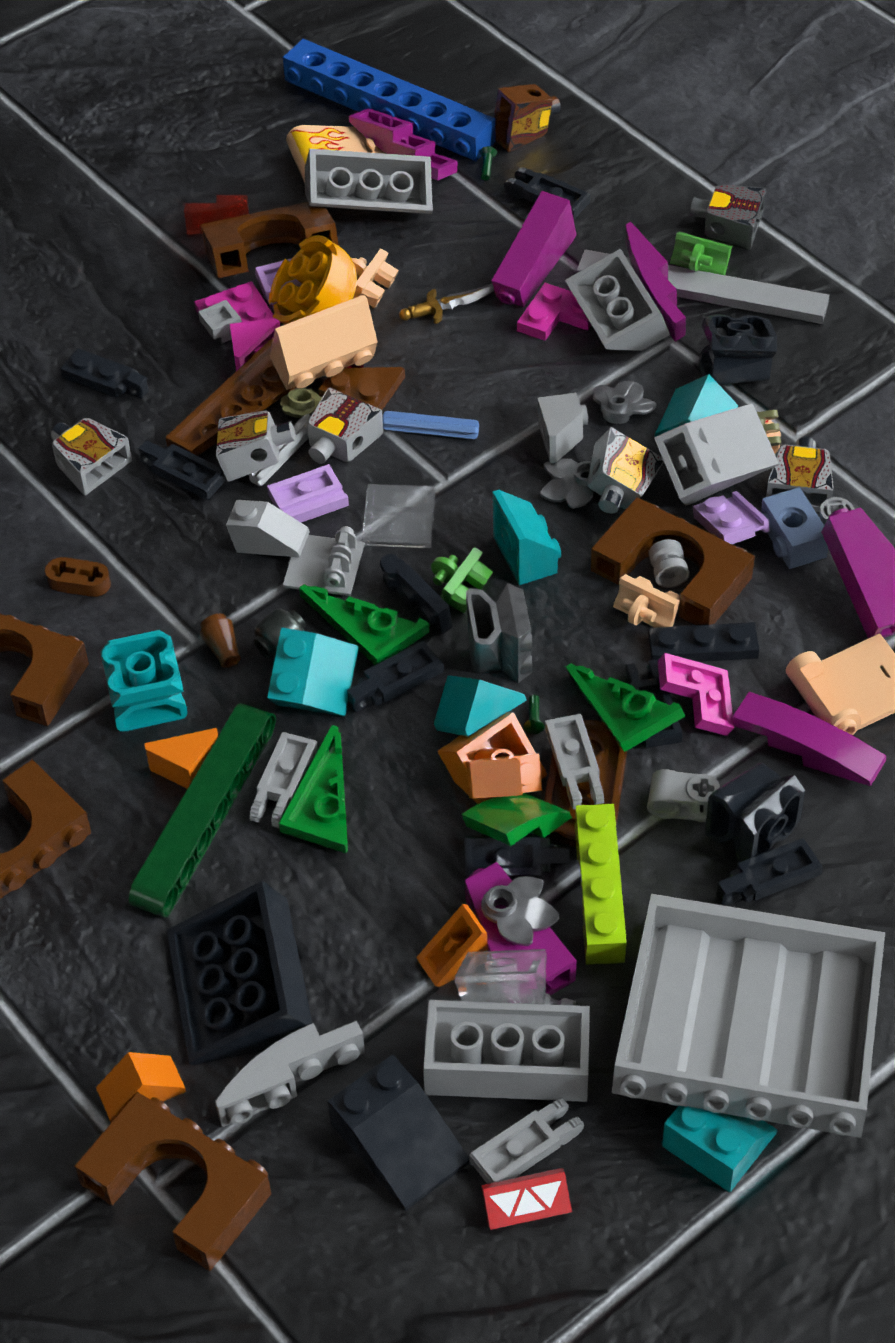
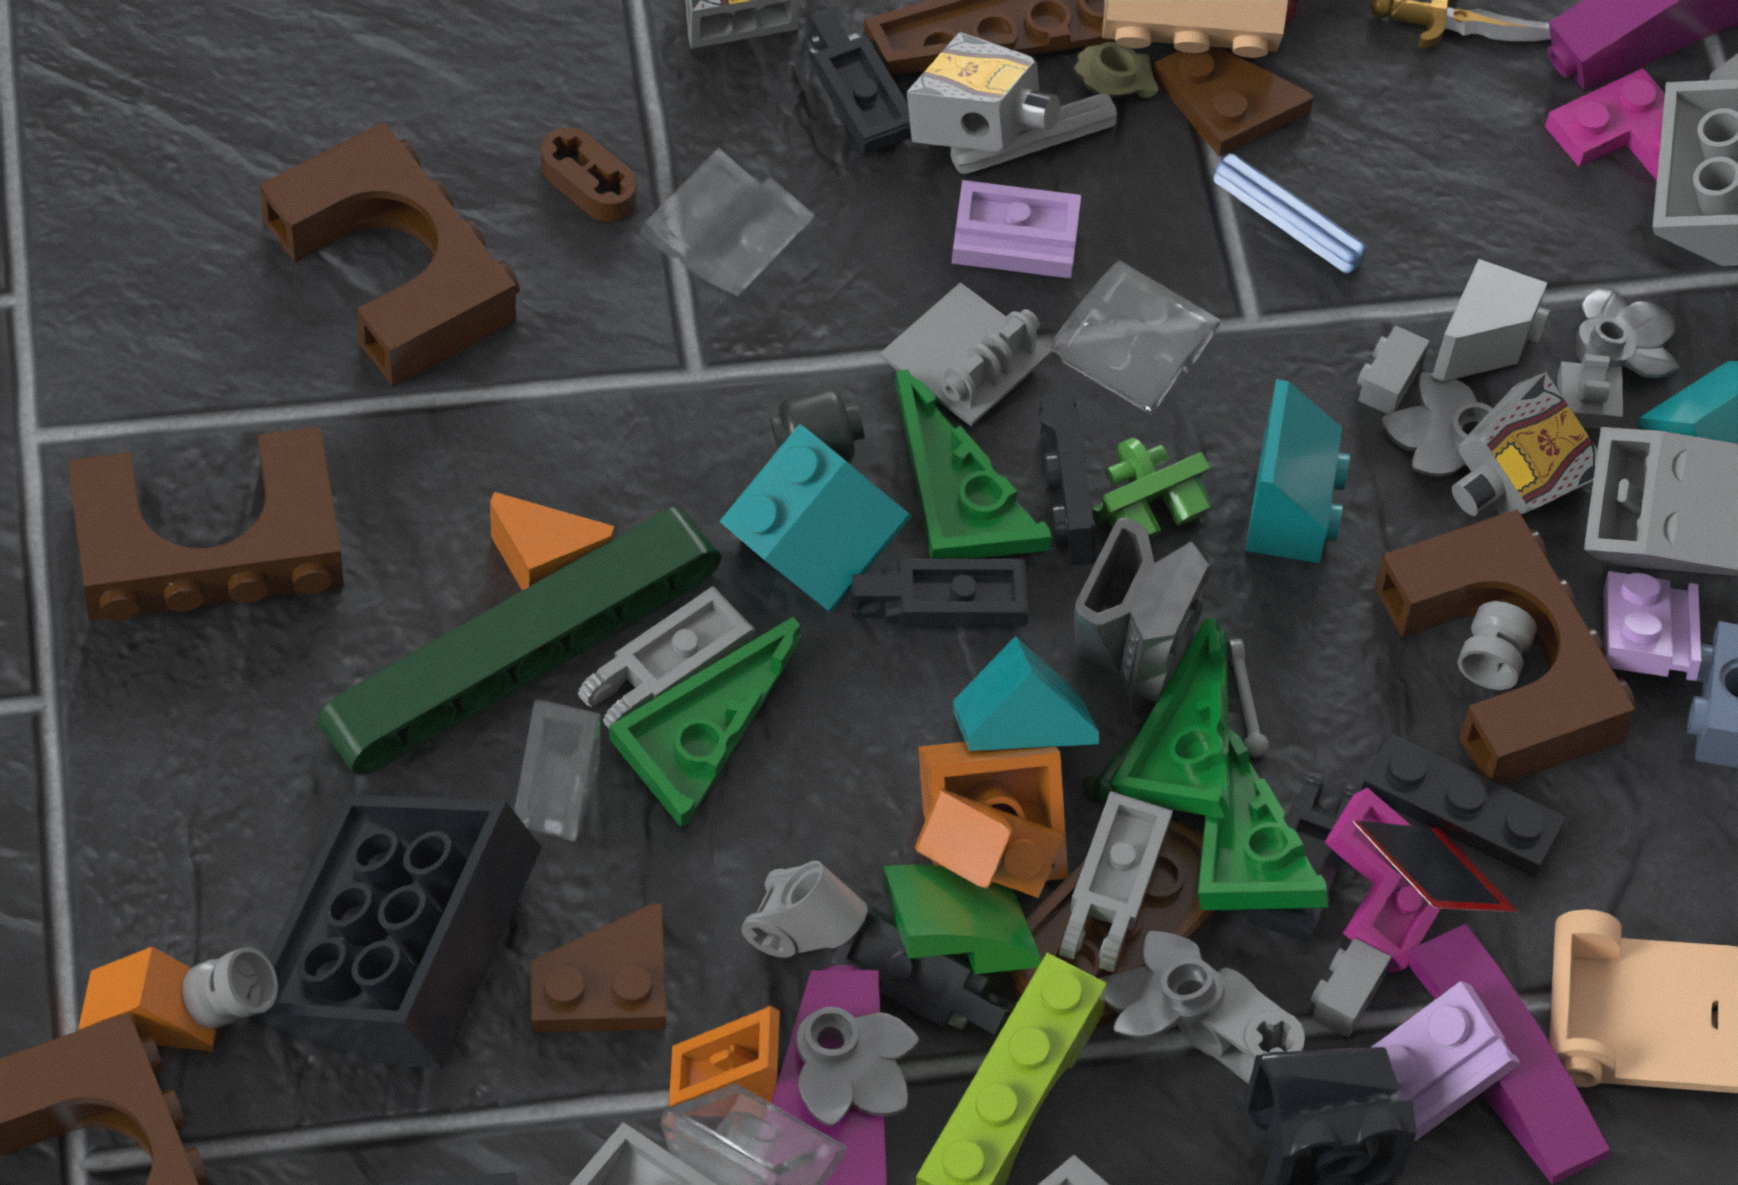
camera: 25 degrees right, 5 degrees up
teal piece [100,630,188,732] -> none
reddish brown cone [200,613,241,668] -> none
light grey slope [215,1021,365,1127] -> none
light grey slope [226,500,310,557] -> none
light grey torso [308,388,383,464] -> none
light nougat hips [613,574,680,627] -> none
none -> light grey wheel [182,947,278,1029]
none -> clear slope [514,699,600,841]
none -> reddish brown wing [530,903,666,1033]
none -> clear slope [639,148,815,296]
none -> light grey piece [741,861,868,958]
none -> flat silver plate [1099,931,1225,1039]
none -> green wing [1111,618,1230,819]
none -> light grey hinge [1227,639,1269,758]
none -> light grey piece [1311,938,1391,1039]
none -> black sticker [1353,820,1518,912]
none -> light grey piece [1357,325,1430,414]
none -> lavender plate [1372,981,1521,1141]
none -> light grey tile [1557,354,1623,429]

